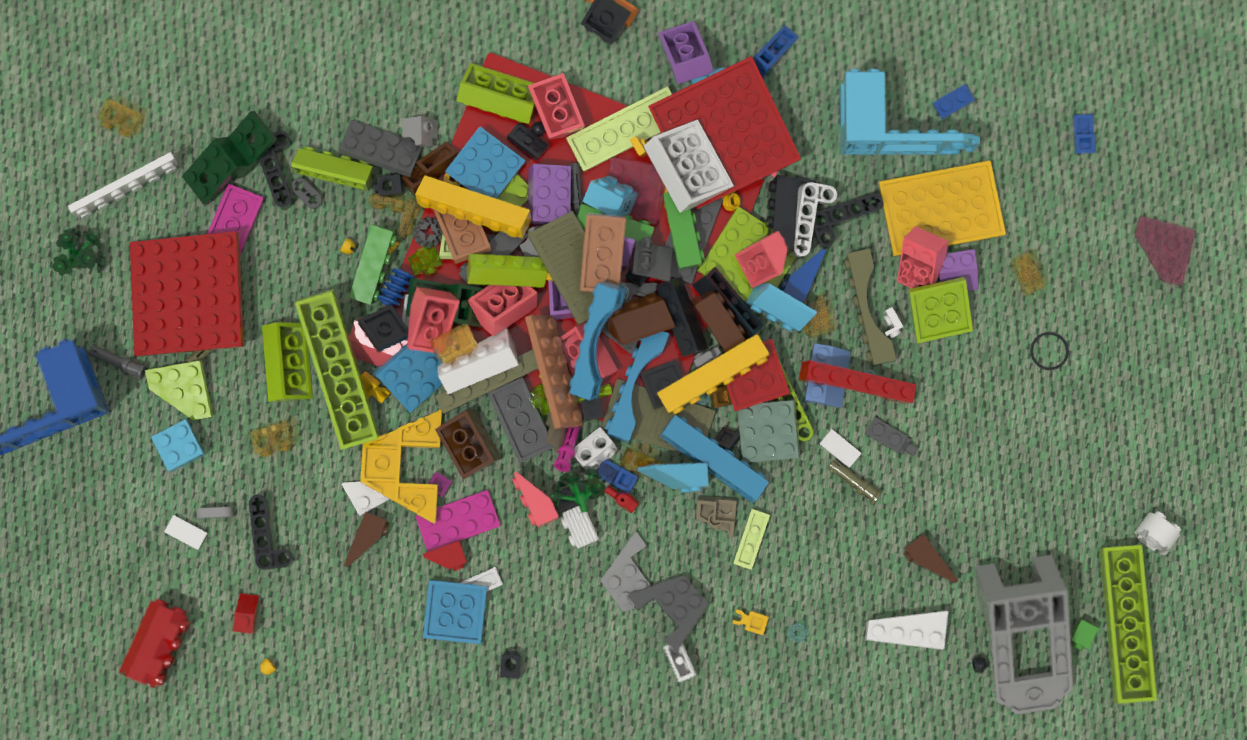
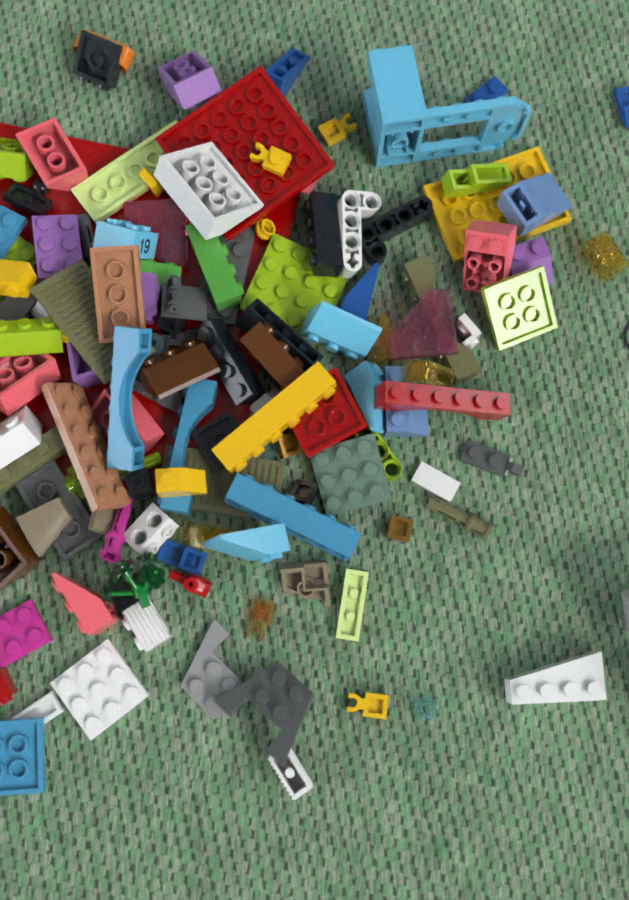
camera: 10 degrees left, 5 degrees down
black brick [500,651,521,679] -> none
coral slope [734,231,787,288] -> none
reddish brown slope [903,534,958,583] -> none
none -> dark tan slope [16,497,73,557]
none -> white plate [50,639,149,741]
none -> yellow slope [155,467,207,498]
none -> clear orange plate [247,598,277,641]
none -> yellow plate [249,142,292,177]
none -> yellow plate [317,113,357,147]
none -> medium azure slope [344,361,386,434]
none -> pearl gold plate [386,515,414,543]
none -> clear pink plate [388,288,459,361]
none -> clear yellow brick [405,359,456,387]
none -> lime slope [441,163,512,198]
none -> medium blue slope [496,172,573,238]

